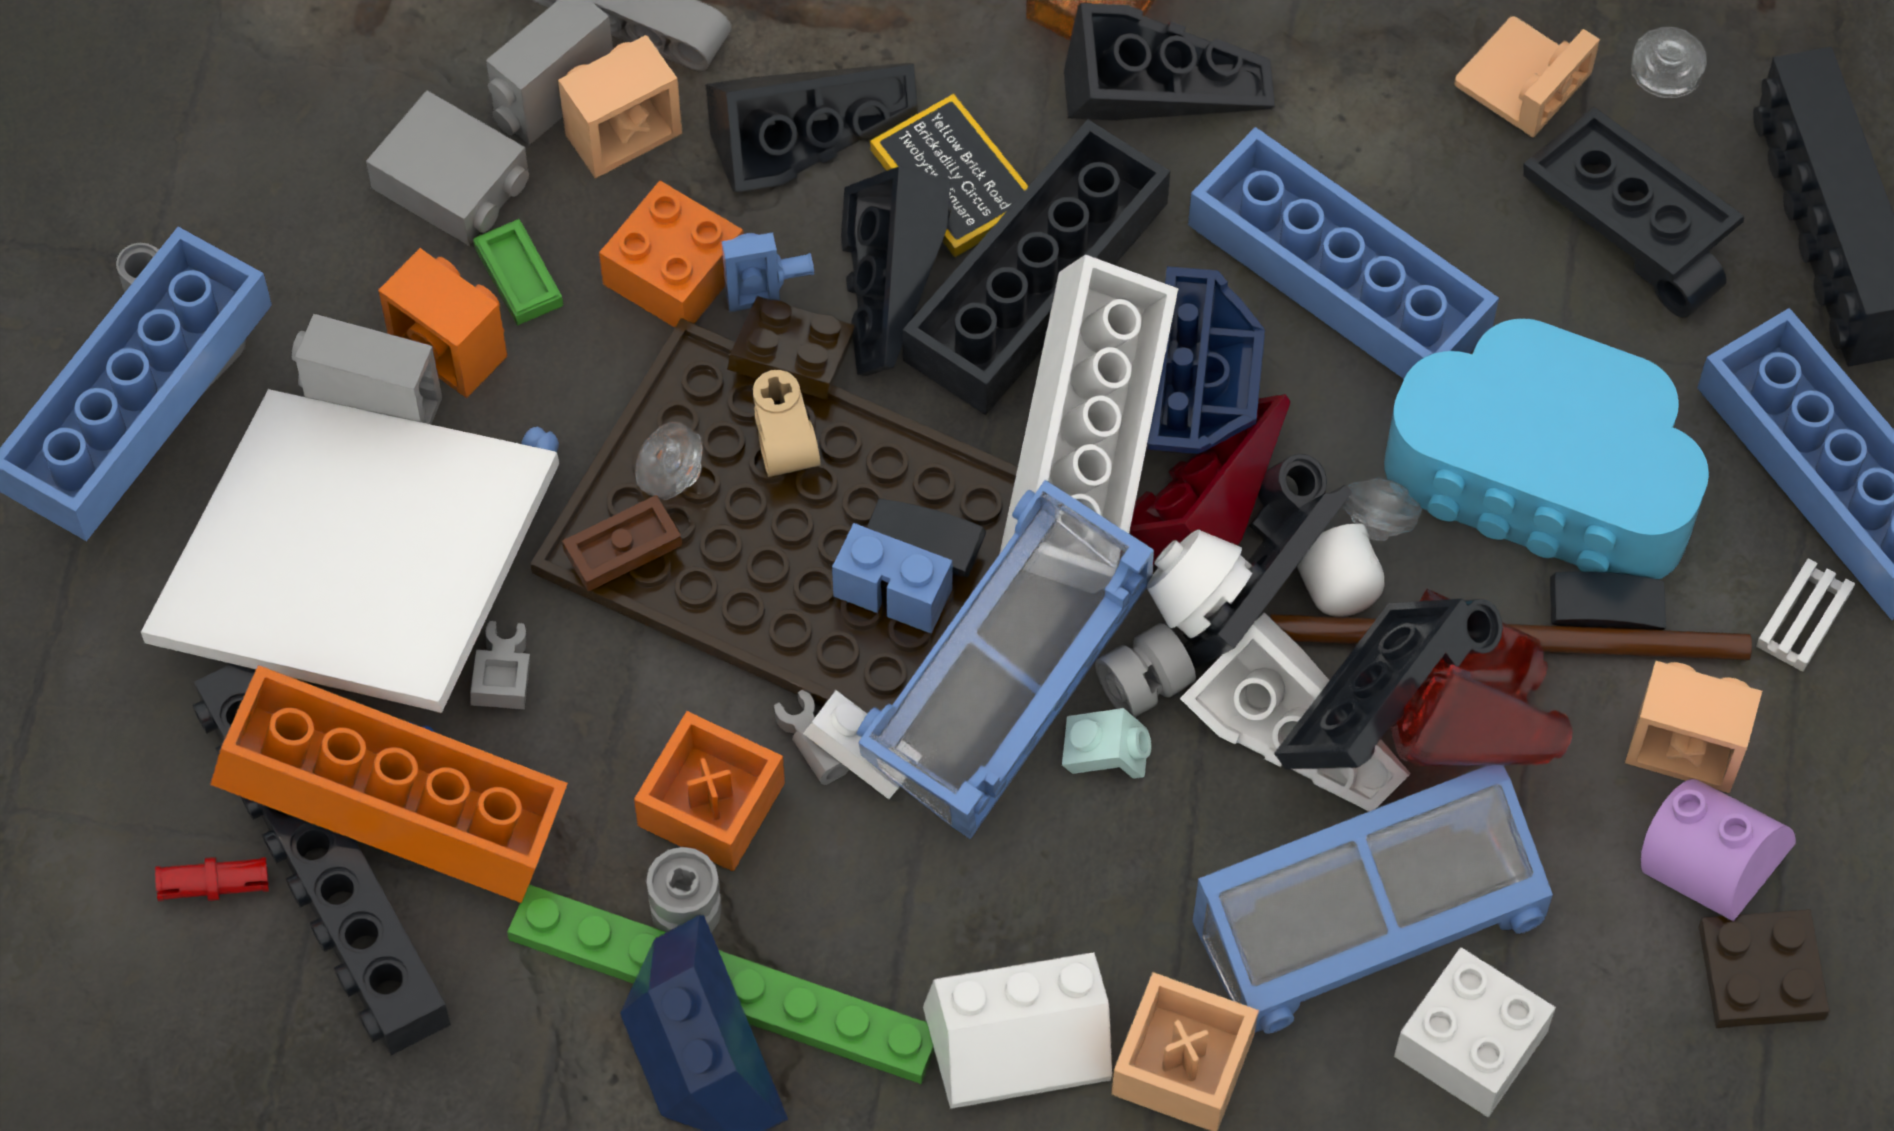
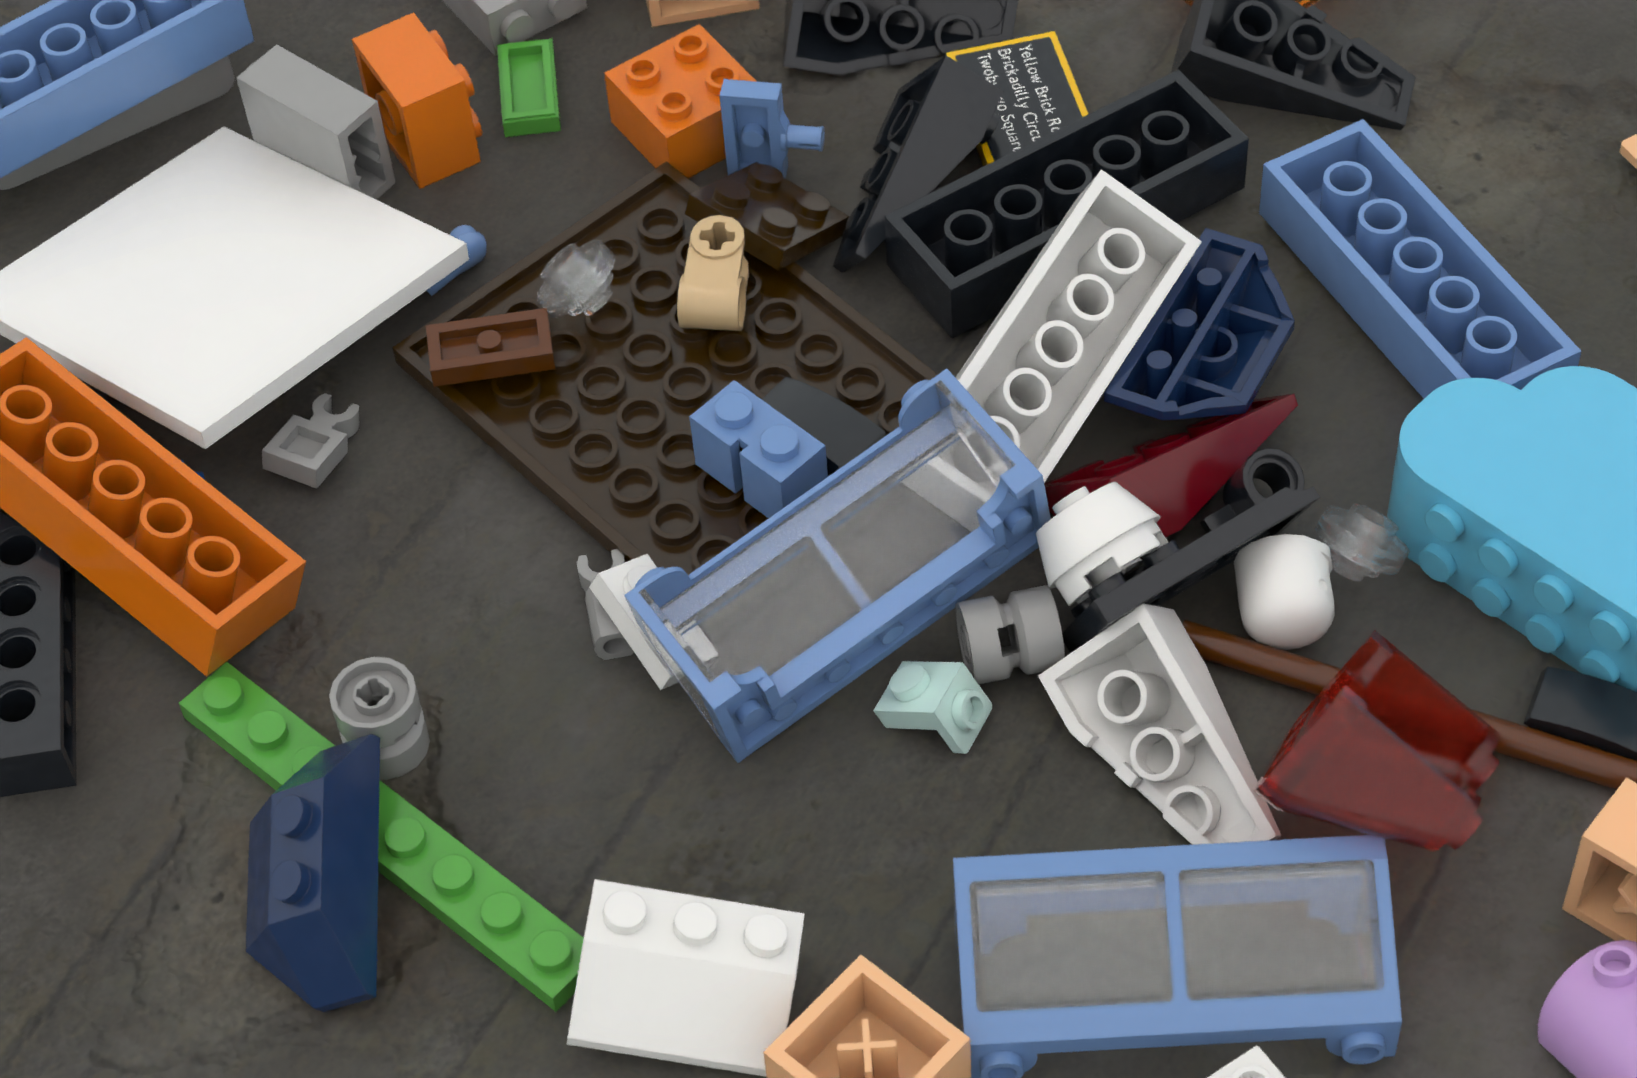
camera: 25 degrees right, 10 degrees down
orange brick [634,711,785,872] -> none
black hinge [1274,598,1503,769] -> none

